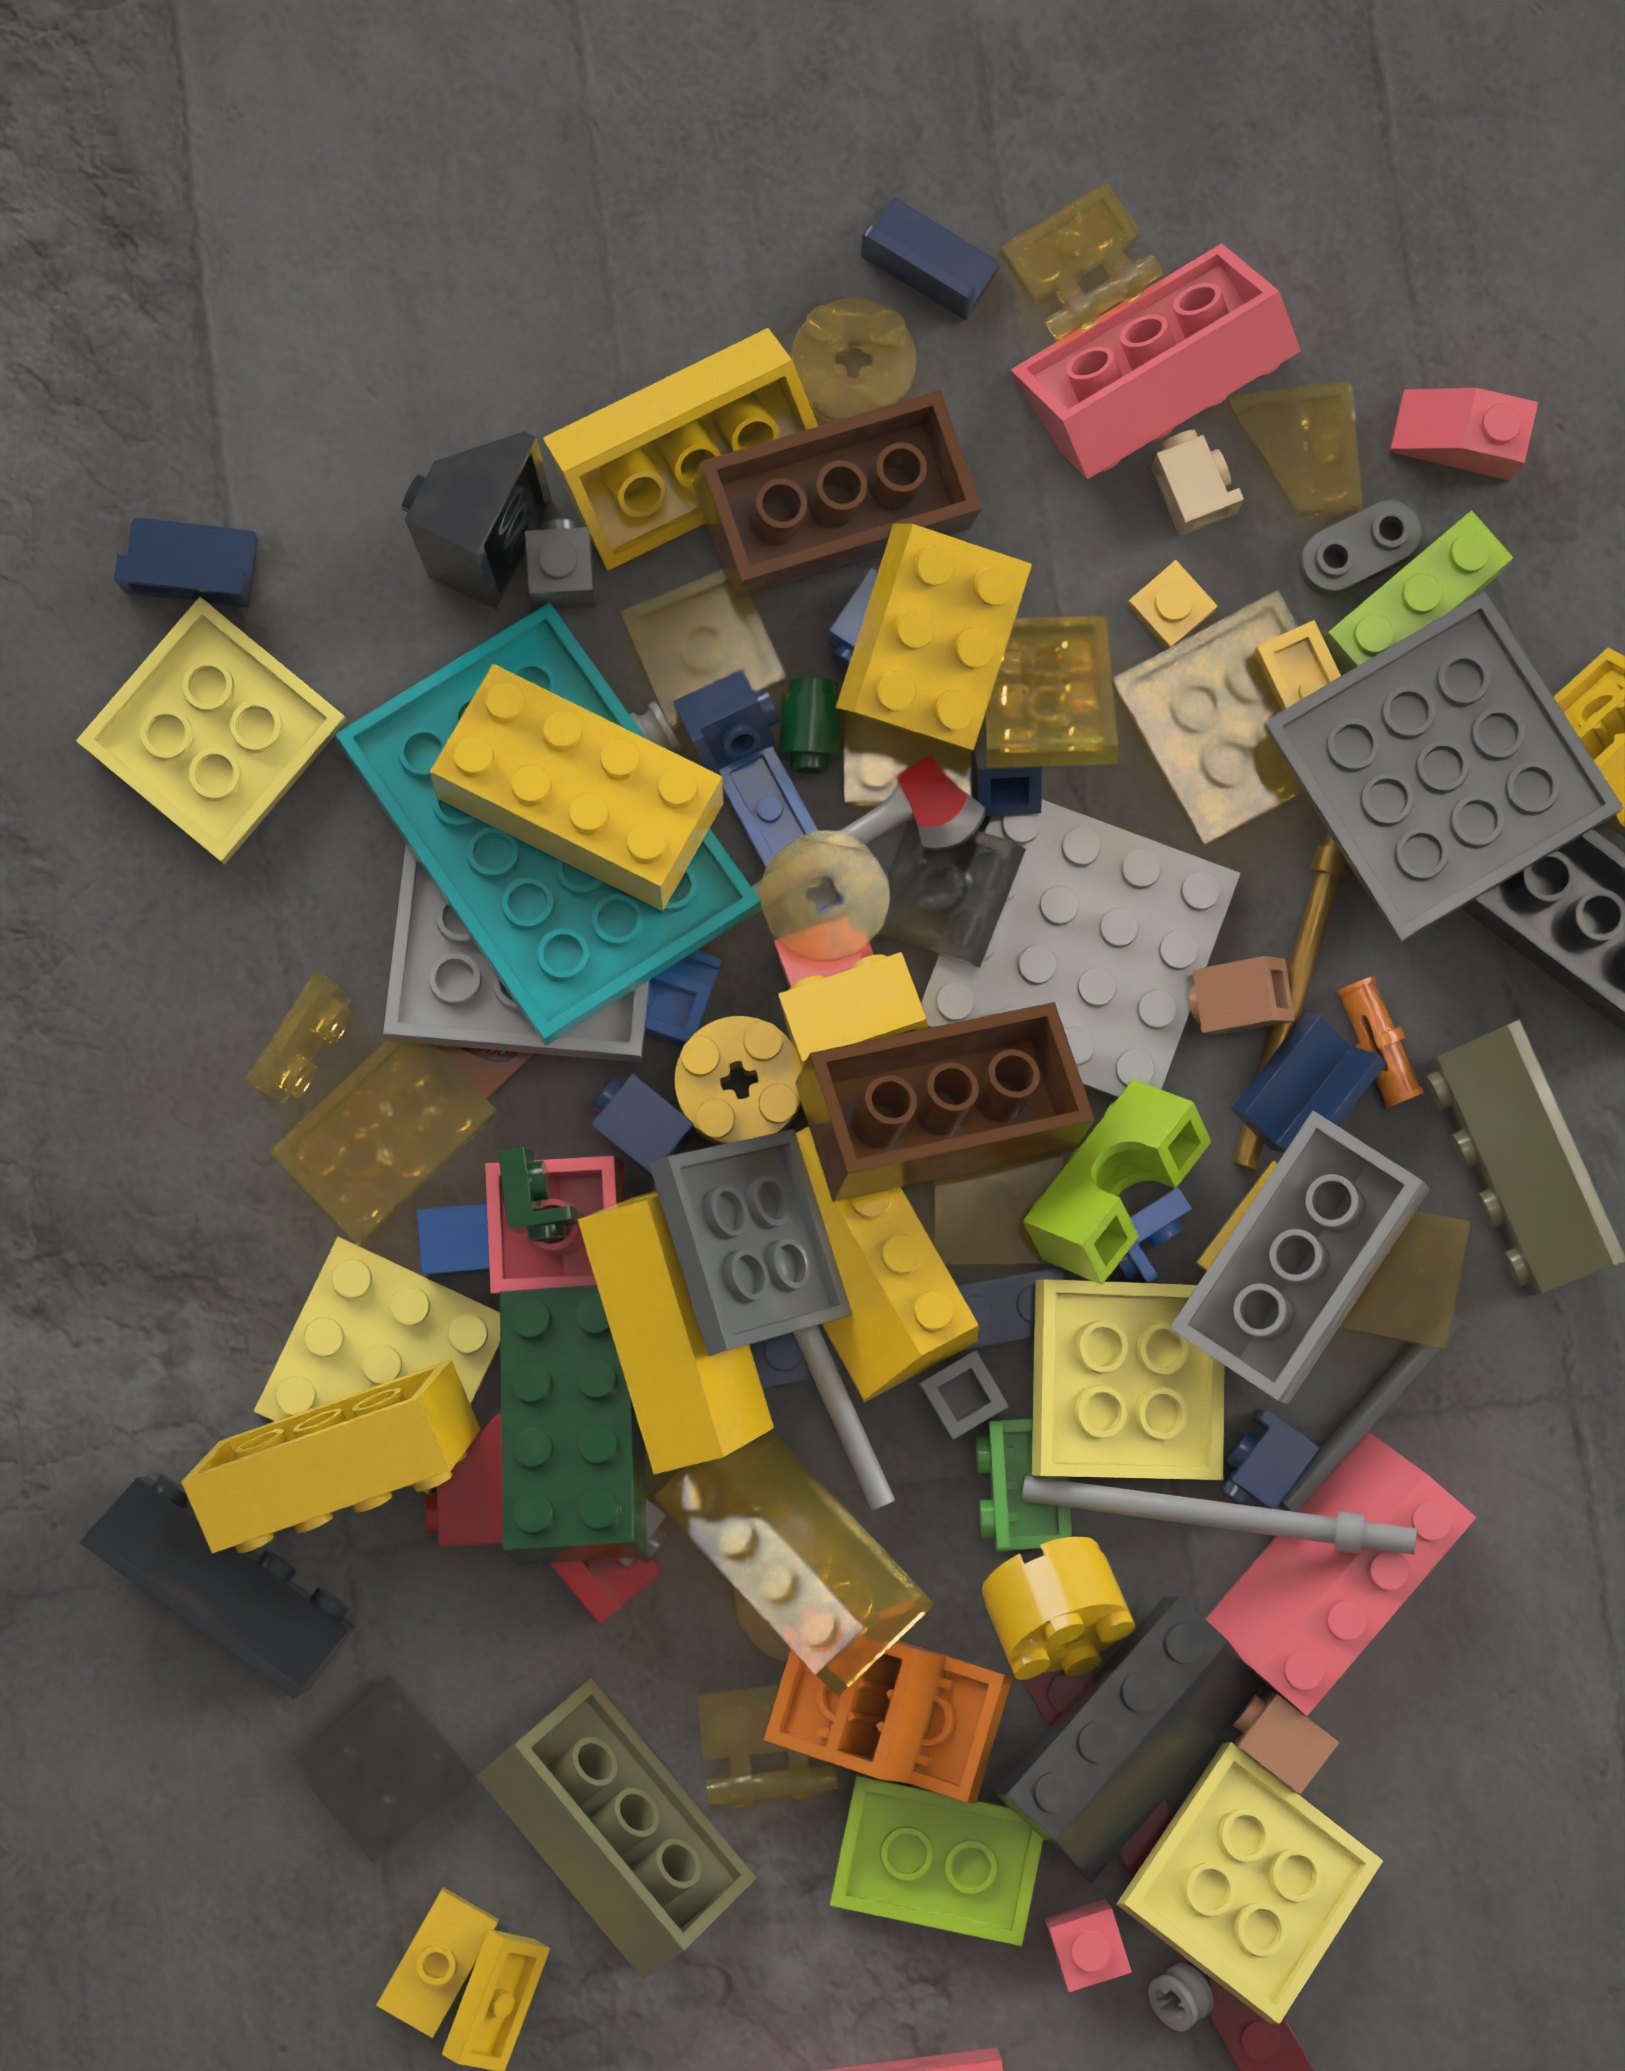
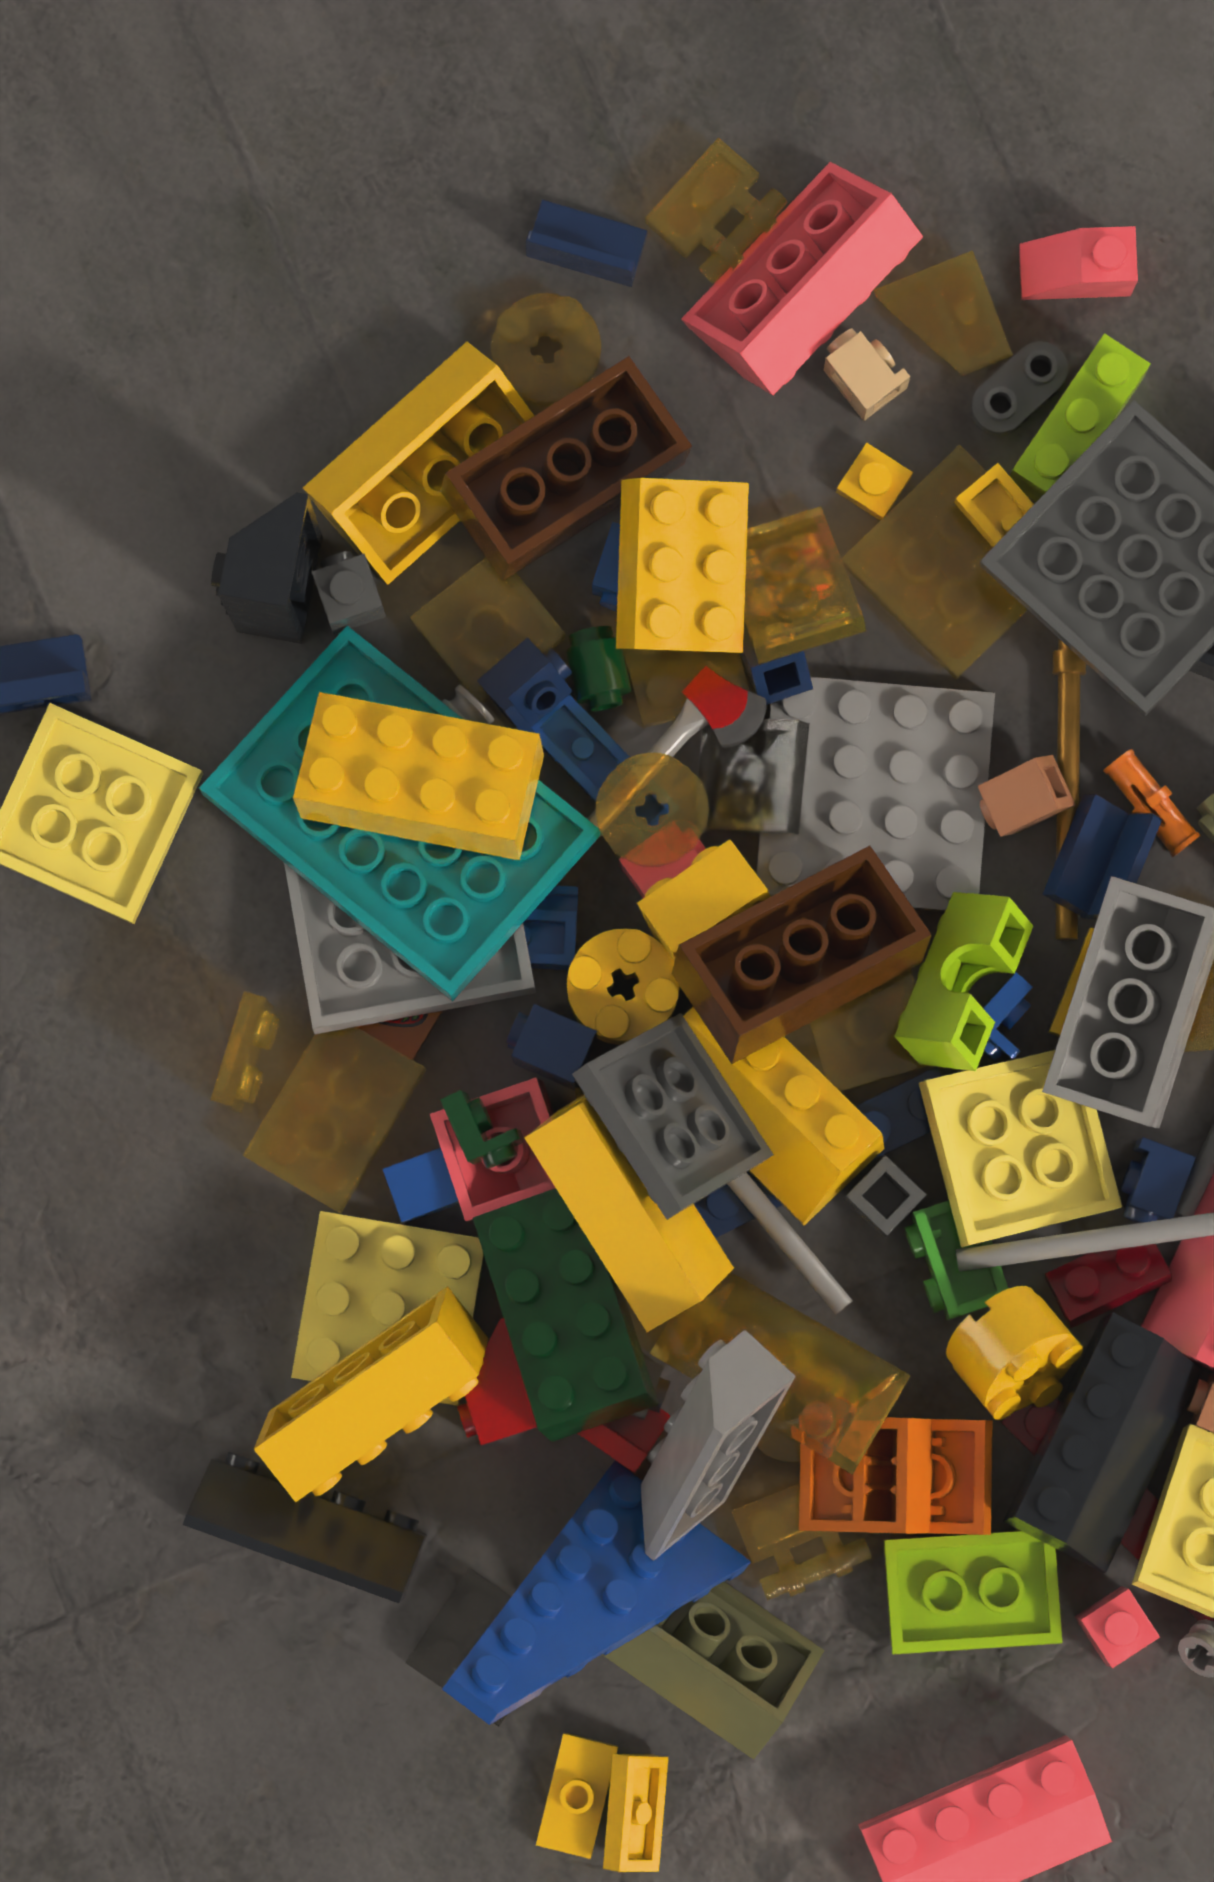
camera: 10 degrees left, 0 degrees up
none -> blue wing [442,1461,751,1725]
none -> light grey slope [641,1330,796,1561]
none -> dark red plate [1045,1244,1172,1328]

